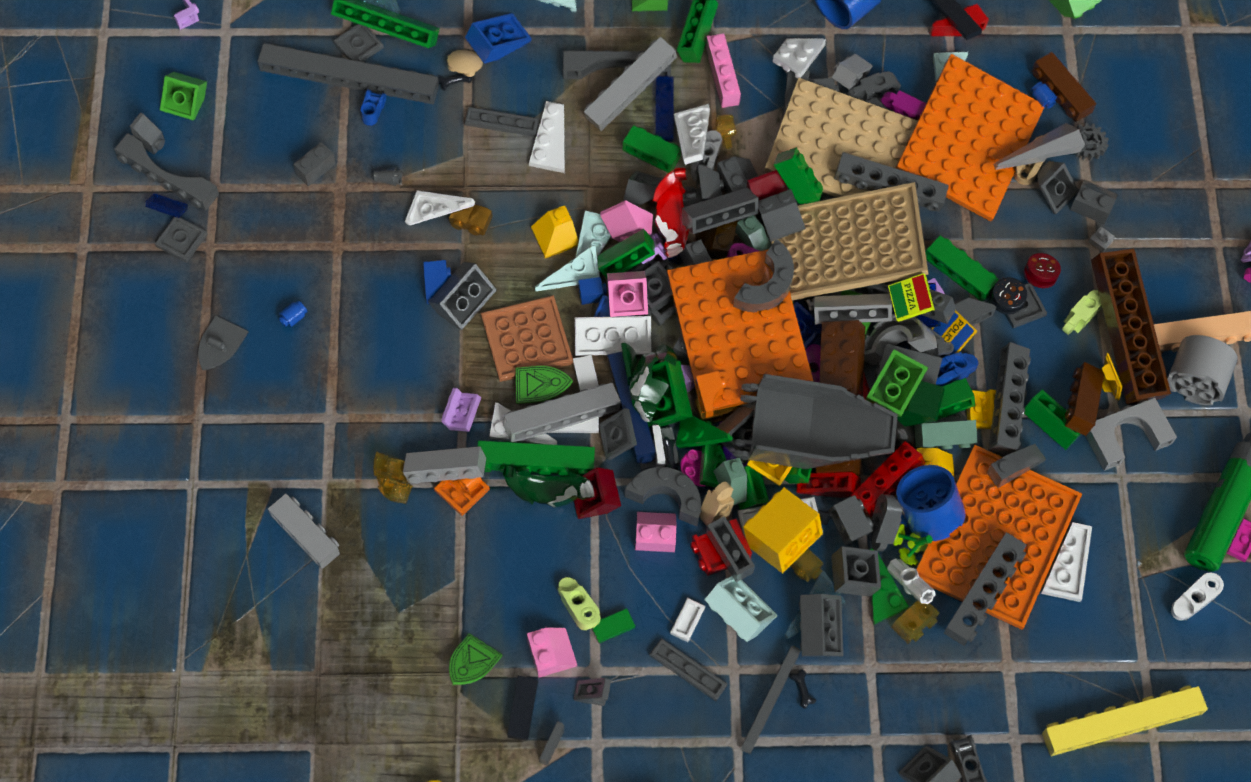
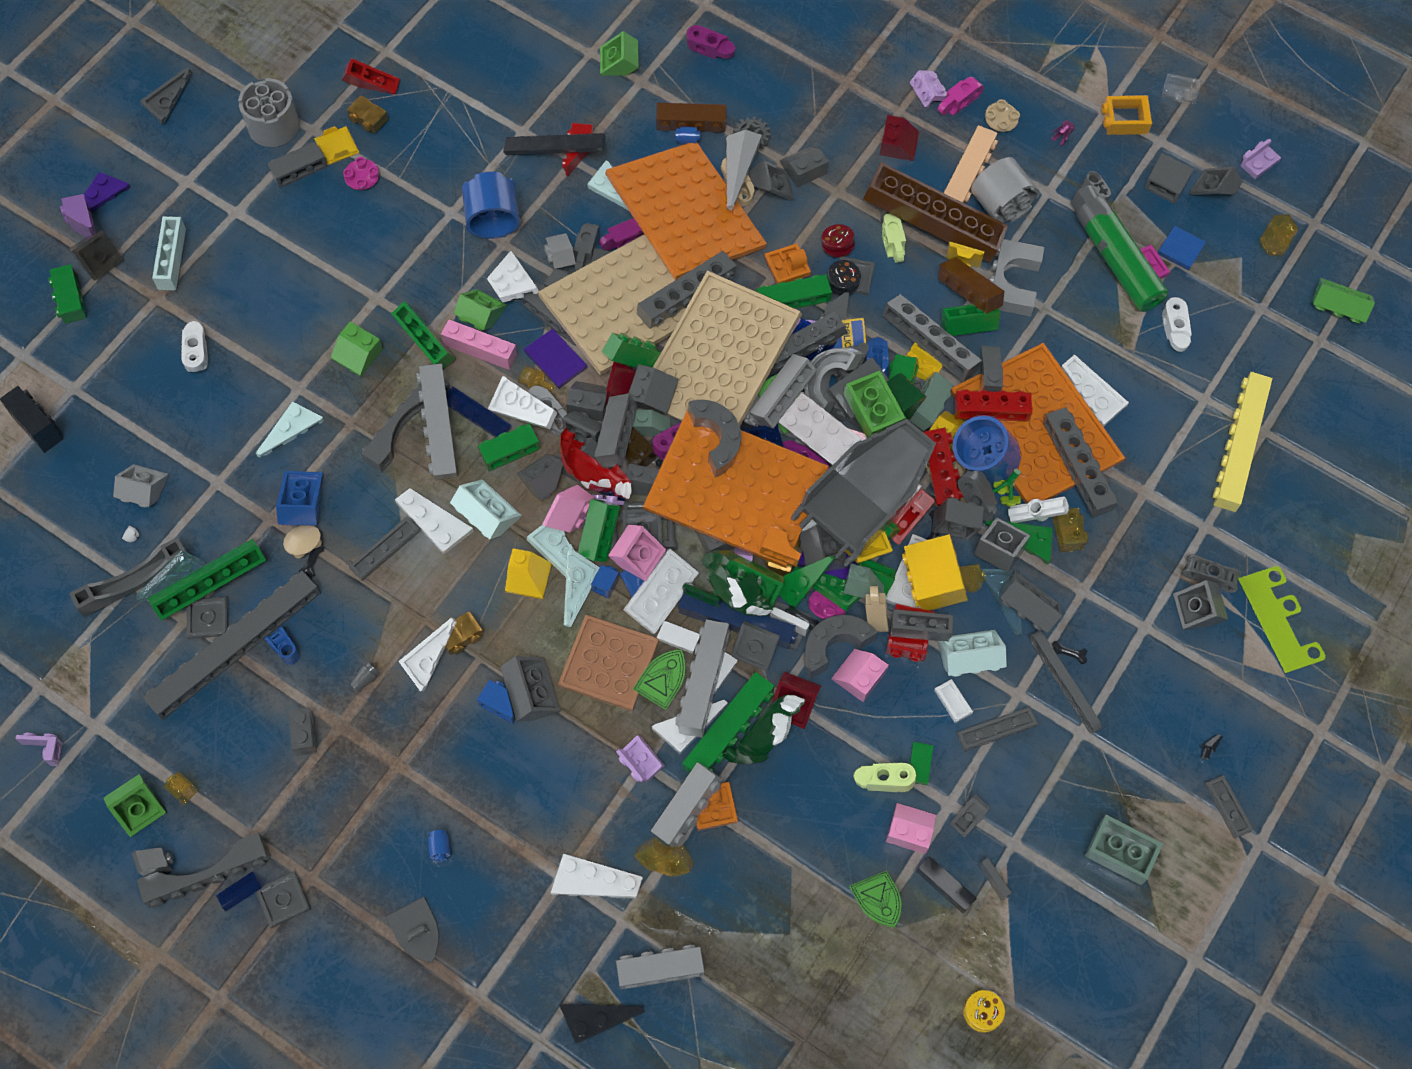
camera: 55 degrees left, 0 degrees up
tile [888,273,935,322] -> none
light grey tile [1088,227,1116,252] -> none
none -> clear yellow brick [163,771,198,806]
none -> light aqua slope [450,479,522,539]
none -> bright green slope [453,289,507,330]
none -> dark purple tile [524,329,587,389]
none -> white wing [551,854,643,899]
none -> black wing [559,1004,644,1045]
none -> magenta piece [686,25,735,59]
none -> orange plate [764,243,811,284]
none -> dark red slope [880,115,919,161]
none -> red brick [954,389,1032,421]

